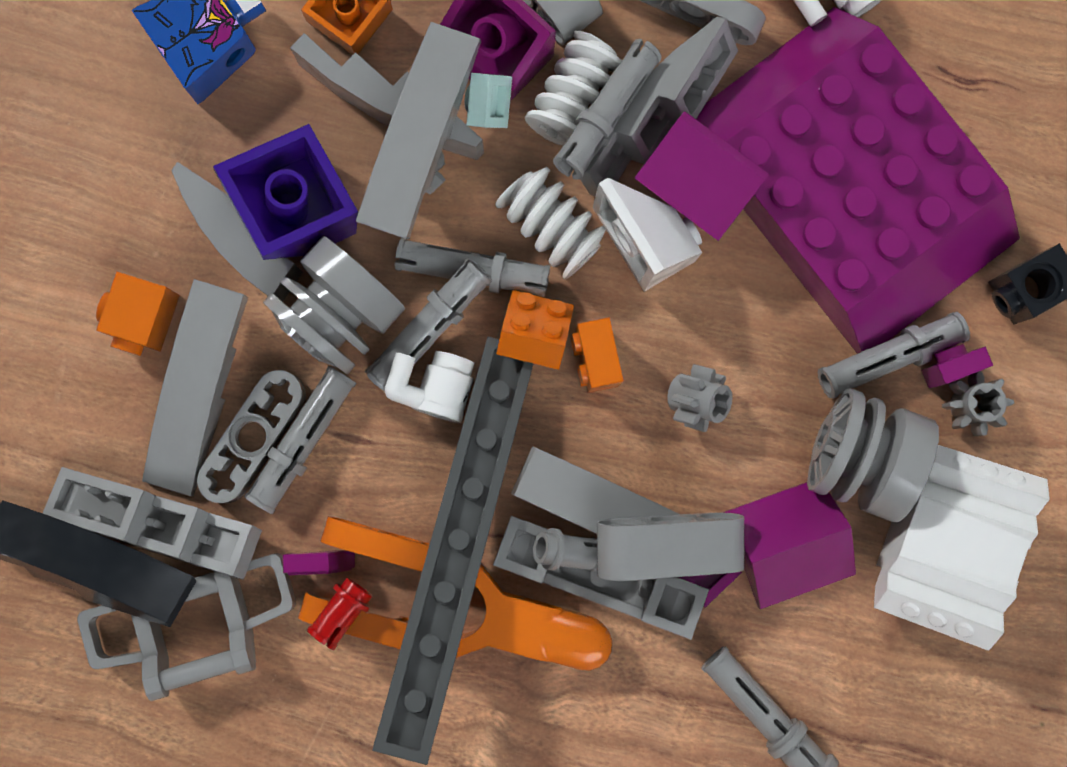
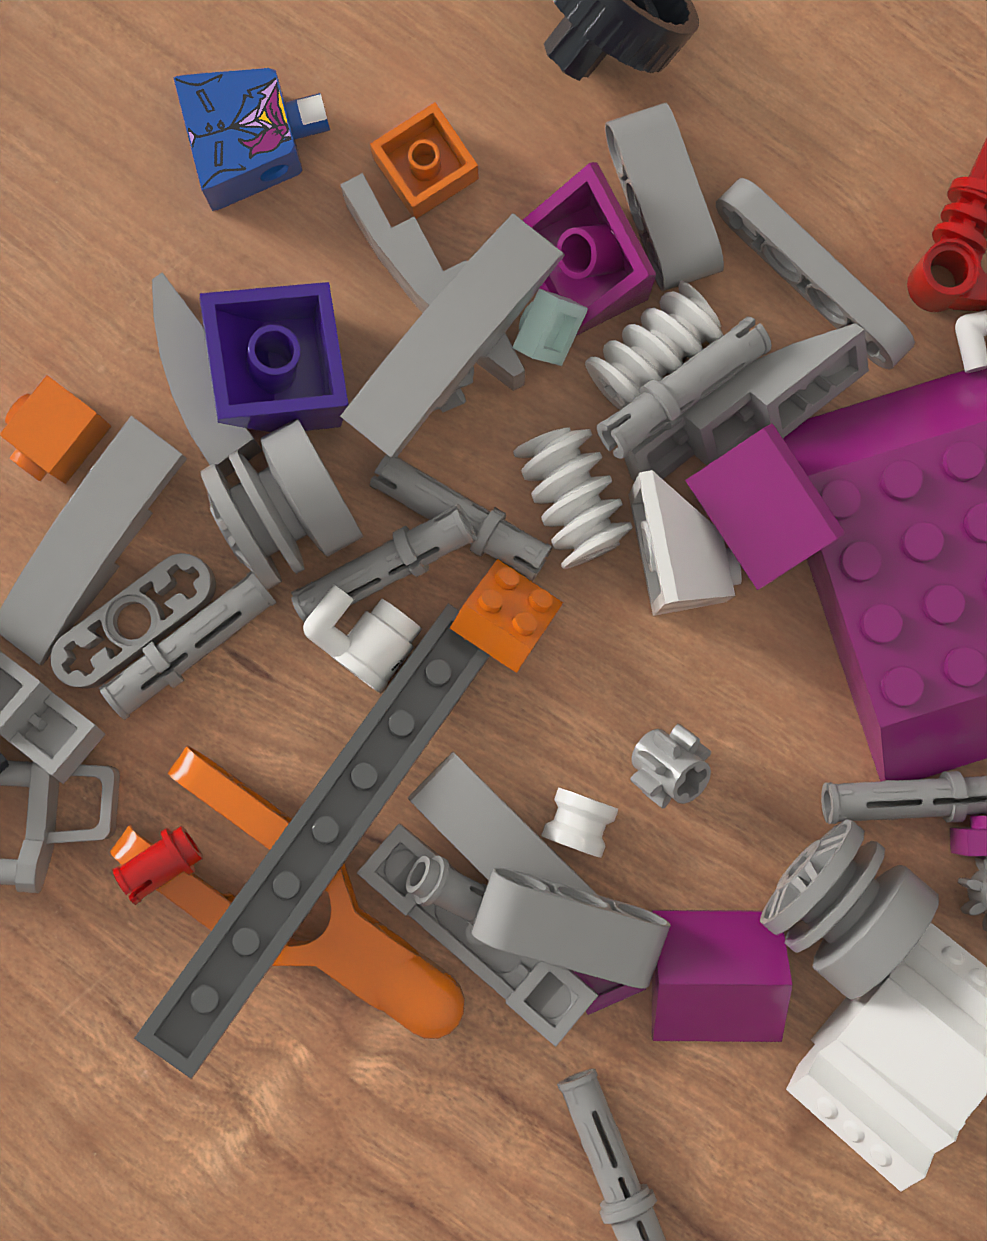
camera: 30 degrees right, 0 degrees up
magenta tile [283,550,355,575] -> none
orange piece [570,317,624,393] -> none
none -> white wheel [541,787,618,858]

